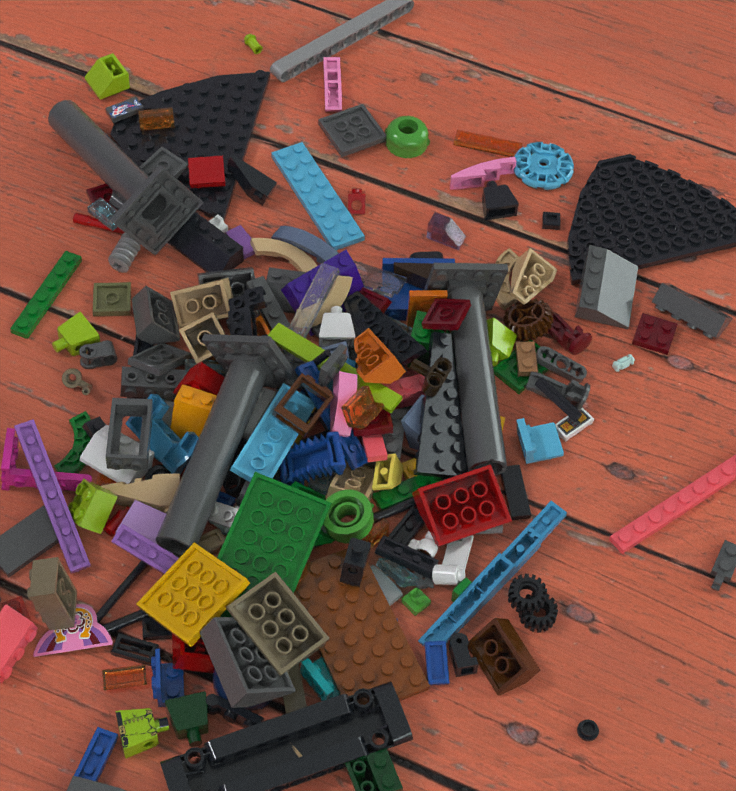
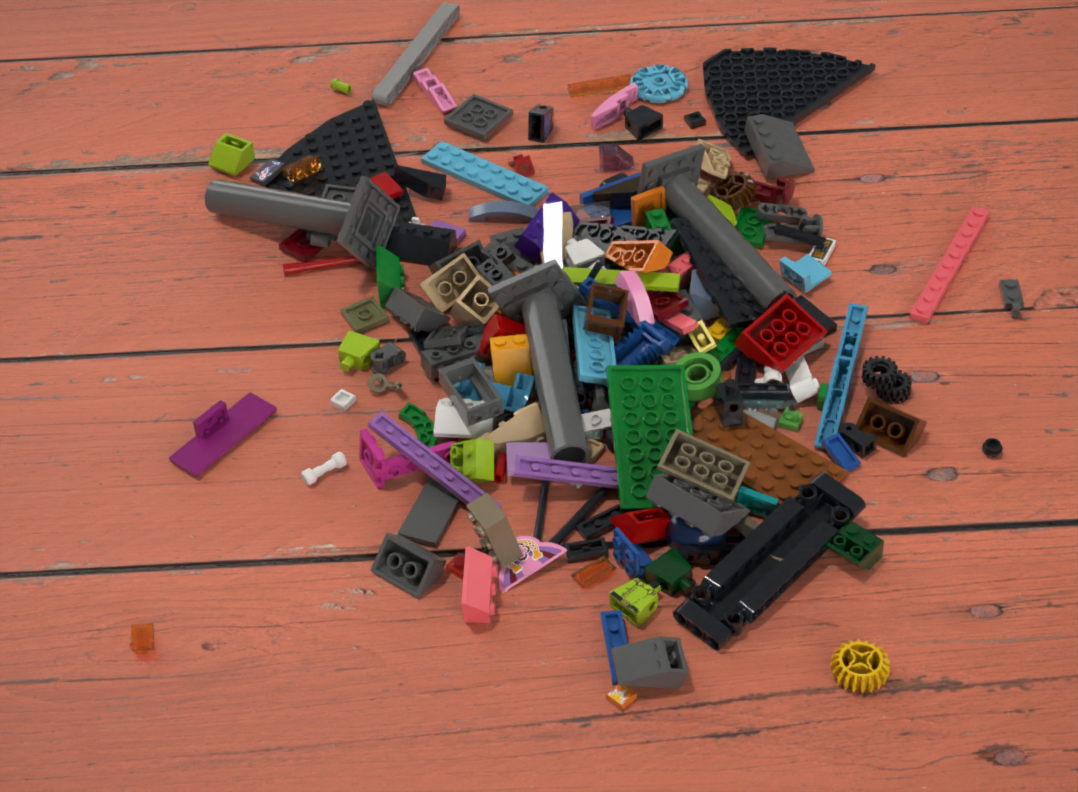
camera: 20 degrees left, 10 degrees down
green plate [10,251,82,339] -> none
black plate [82,416,106,439] -> none
clear light blue plate [87,197,118,231] -> none
light grey piece [108,233,141,273] -> none
yellow plate [136,542,250,647] -> none
tan tile [250,238,317,273] -> none
dark grey plate [318,343,348,387] -> none
clear orange bracket [341,386,384,429] -> none
bright green piece [385,116,430,158] -> none
dark brown beam [410,358,452,397] -> none
dark red plate [421,299,471,330] -> none
medium nougat plate [515,342,538,376] -> none
light aqua piece [612,354,635,372] -> none
dark red plate [632,313,678,355] -> none
dark grey slope [652,283,733,339] -> none
none -> white tile [329,389,357,412]
none -> green slope [376,245,405,308]
none -> black torso [528,104,554,143]

